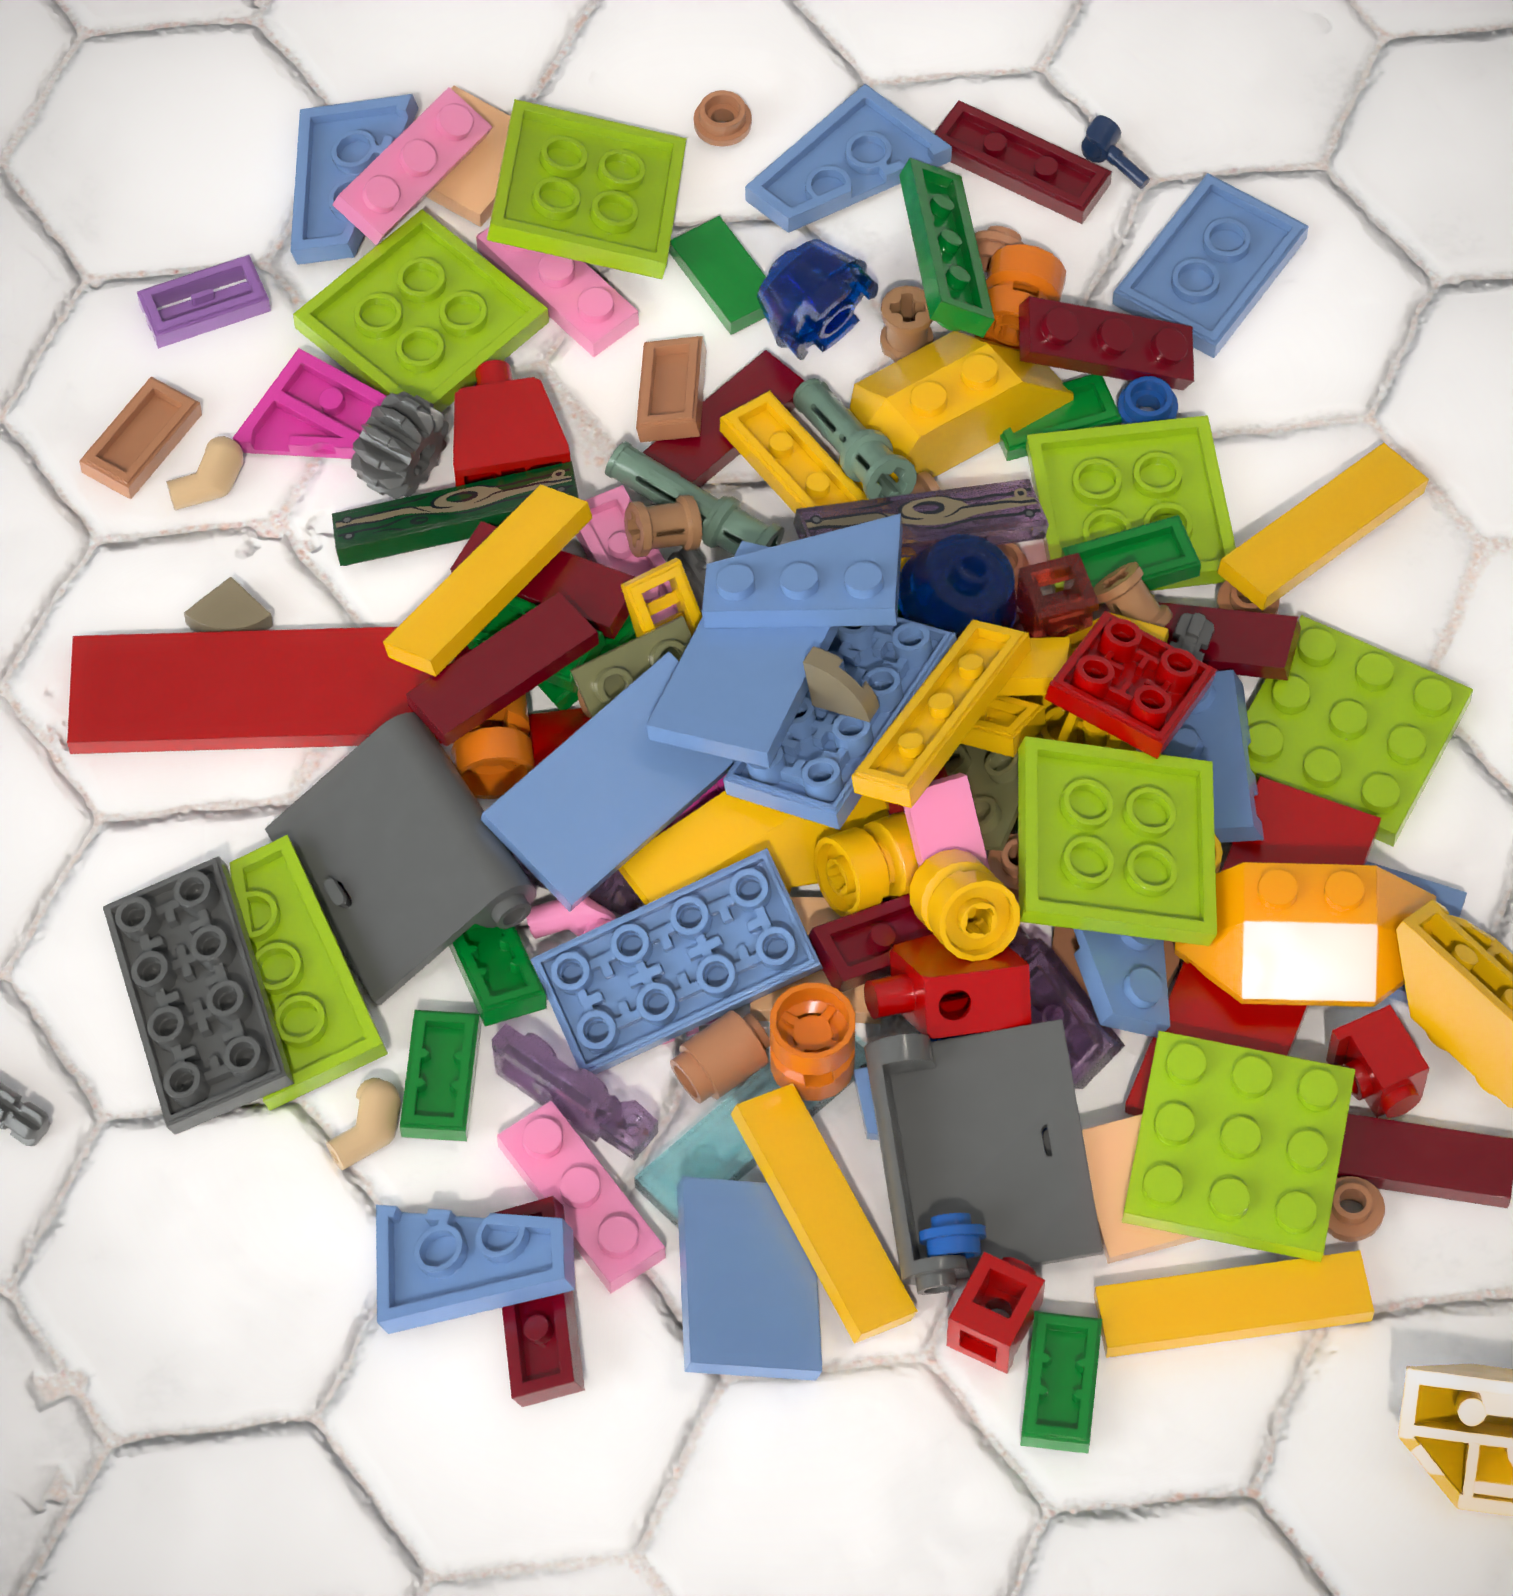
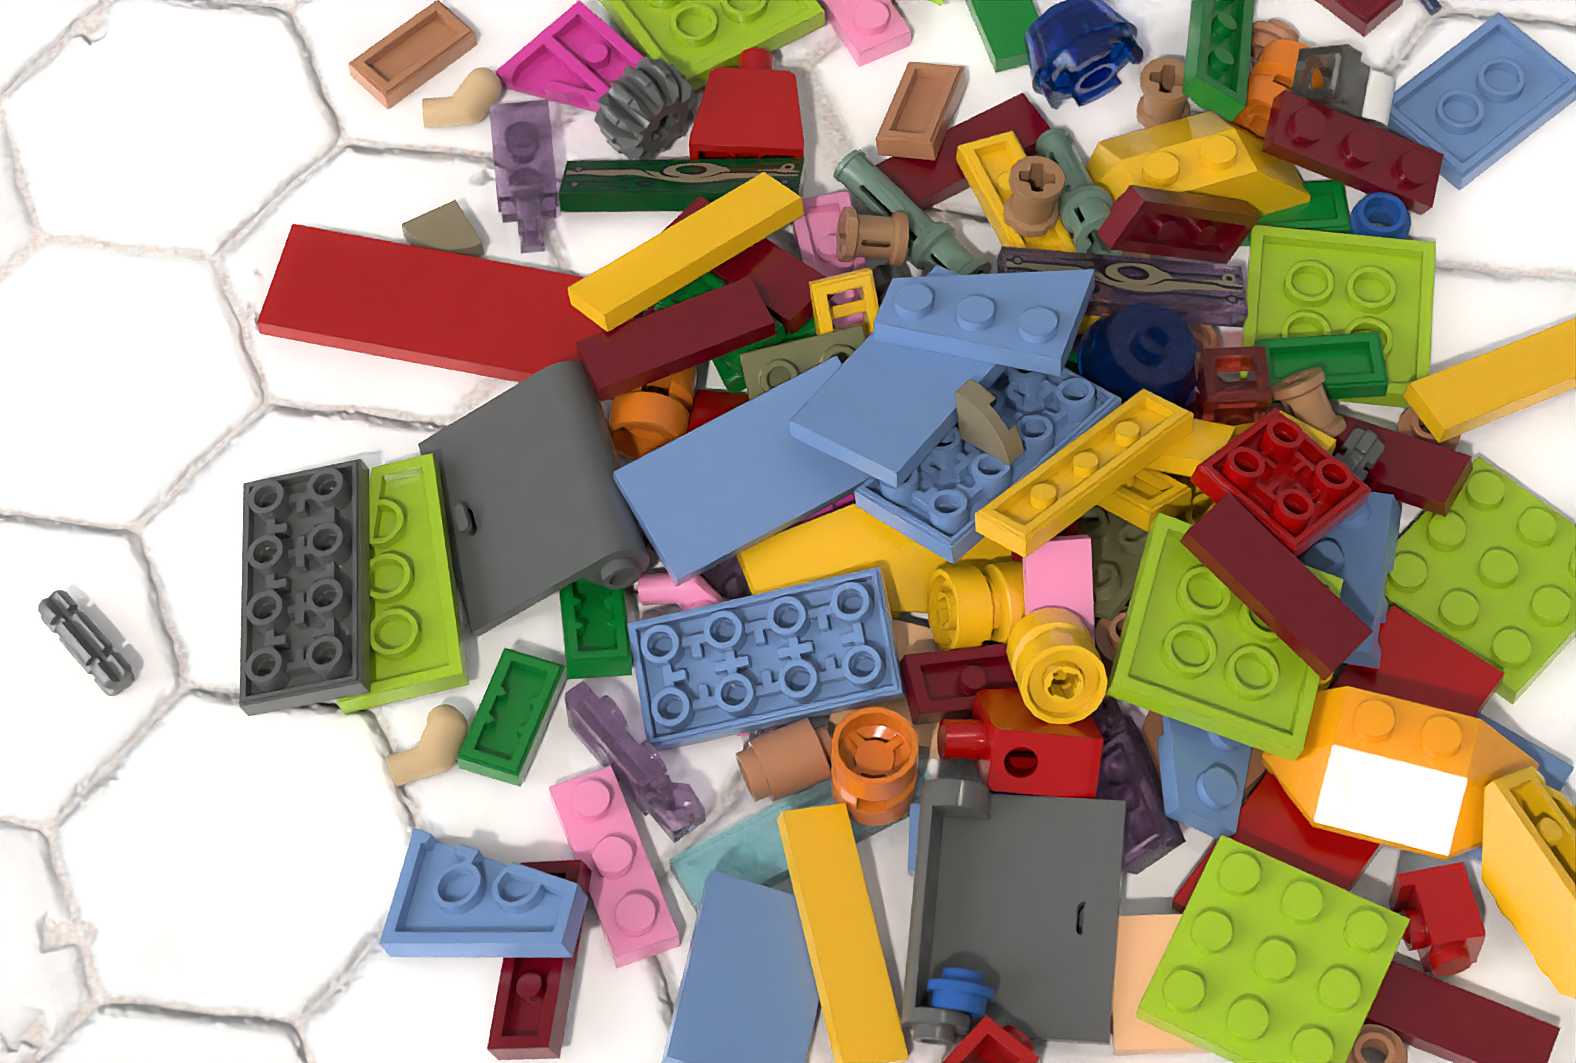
camera: 15 degrees right, 0 degrees up
none -> clear purple hinge [489,99,559,254]
none -> medium nougat bush [1003,156,1065,237]
none -> dark red plate [1096,185,1260,264]
none -> dark red tile [1180,493,1373,681]
none -> clear smoke leg [1291,44,1396,130]

